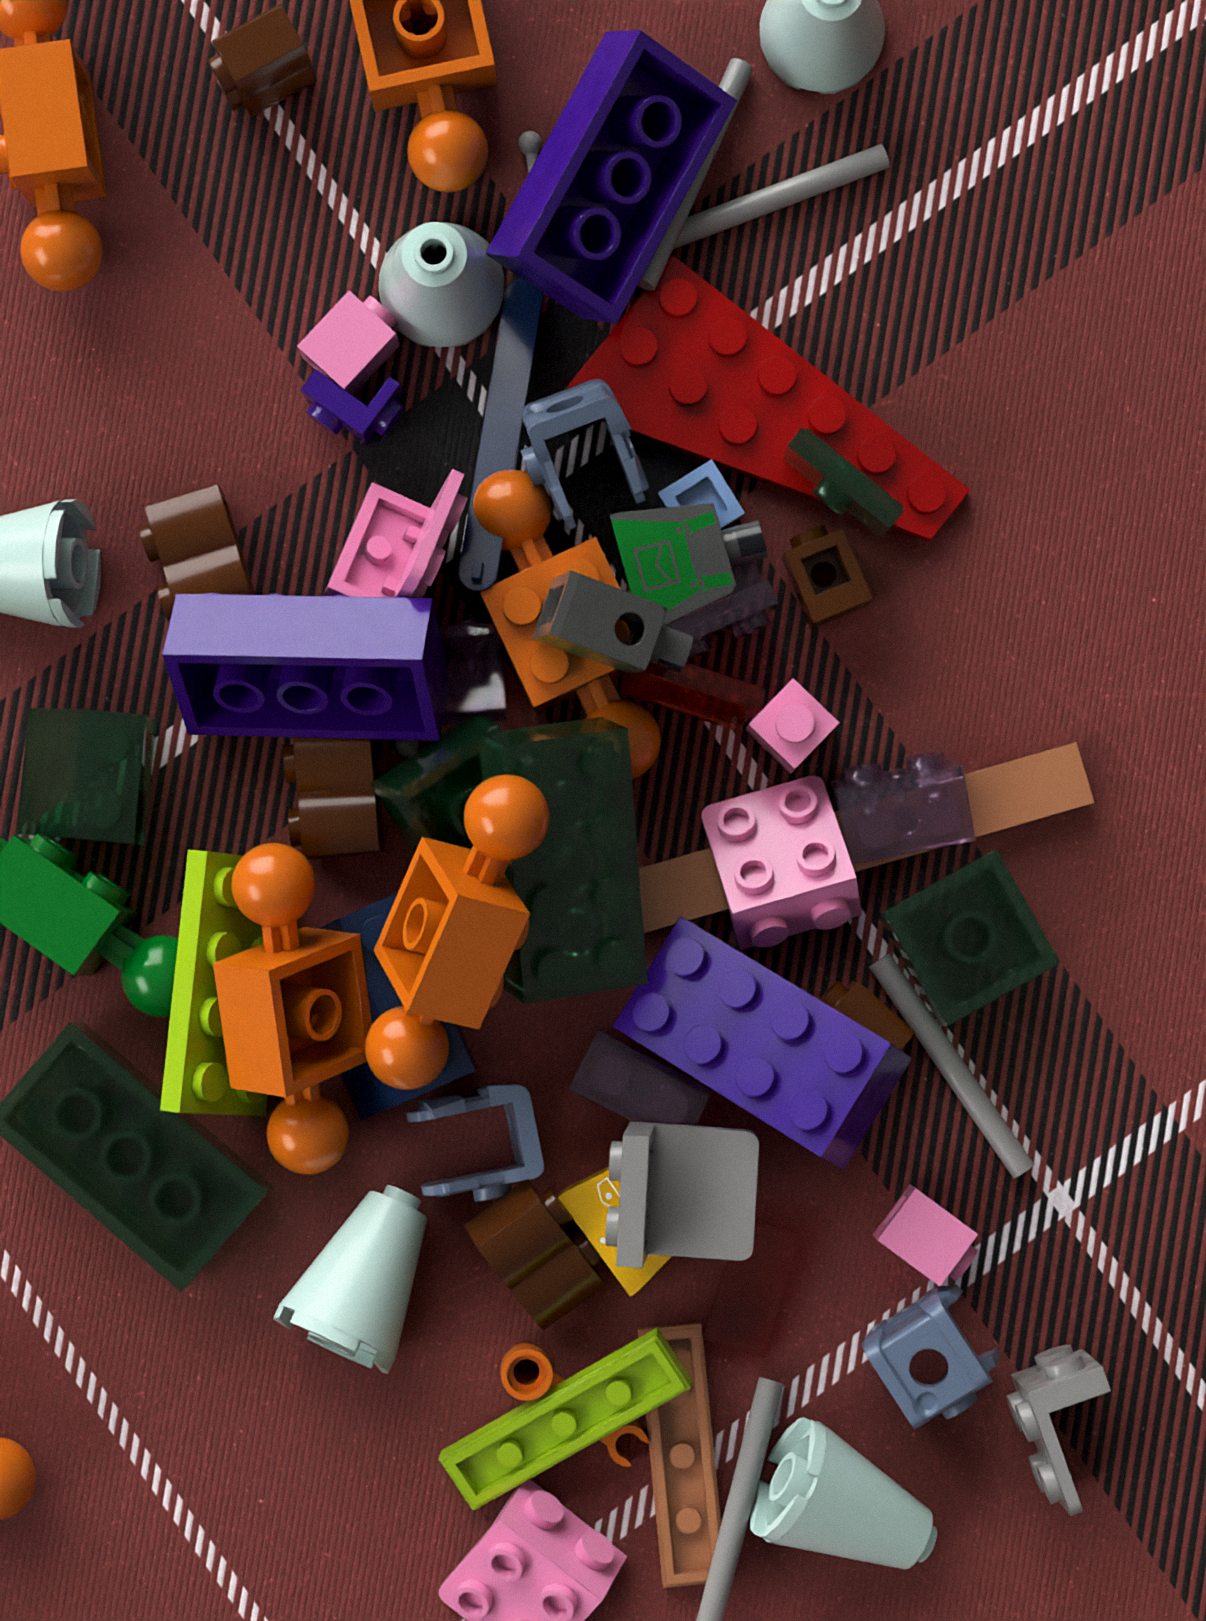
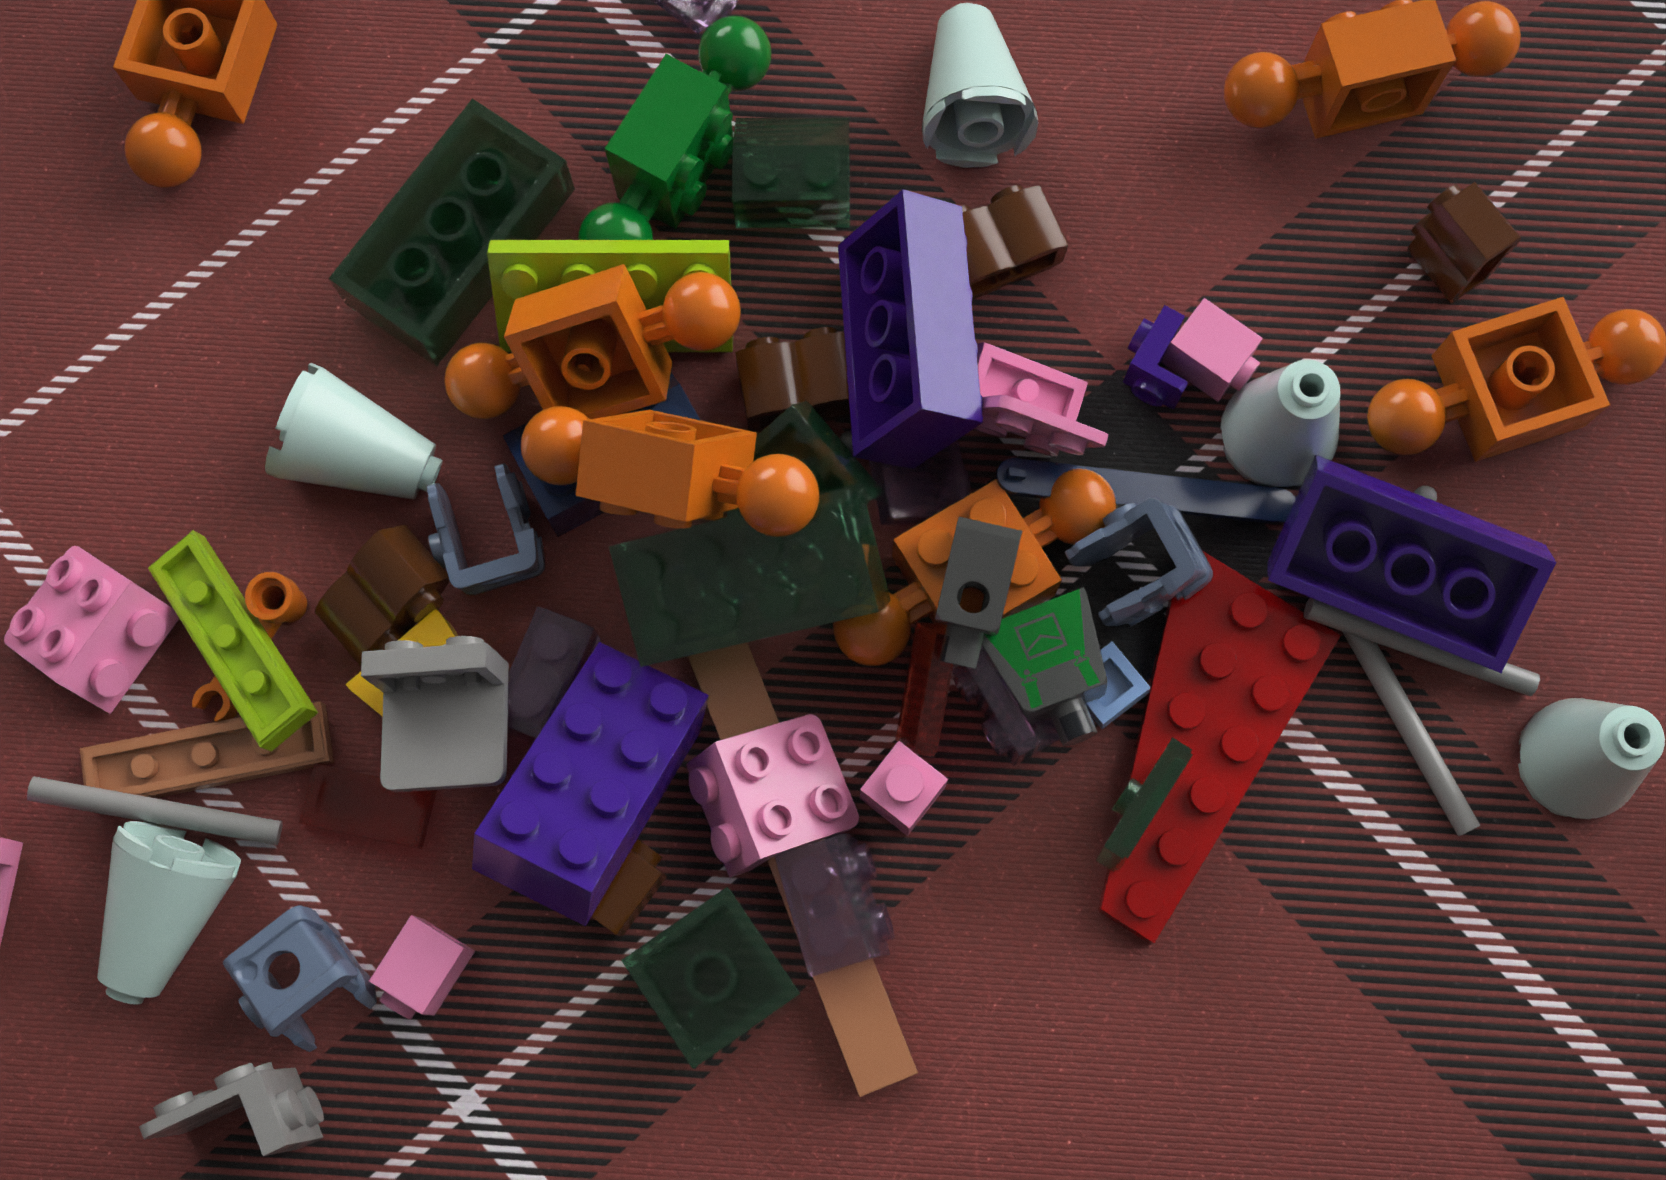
camera: 85 degrees right, 10 degrees down
reddish brown brick [782,525,873,630] -> none
light grey bar [869,953,1034,1179] -> none

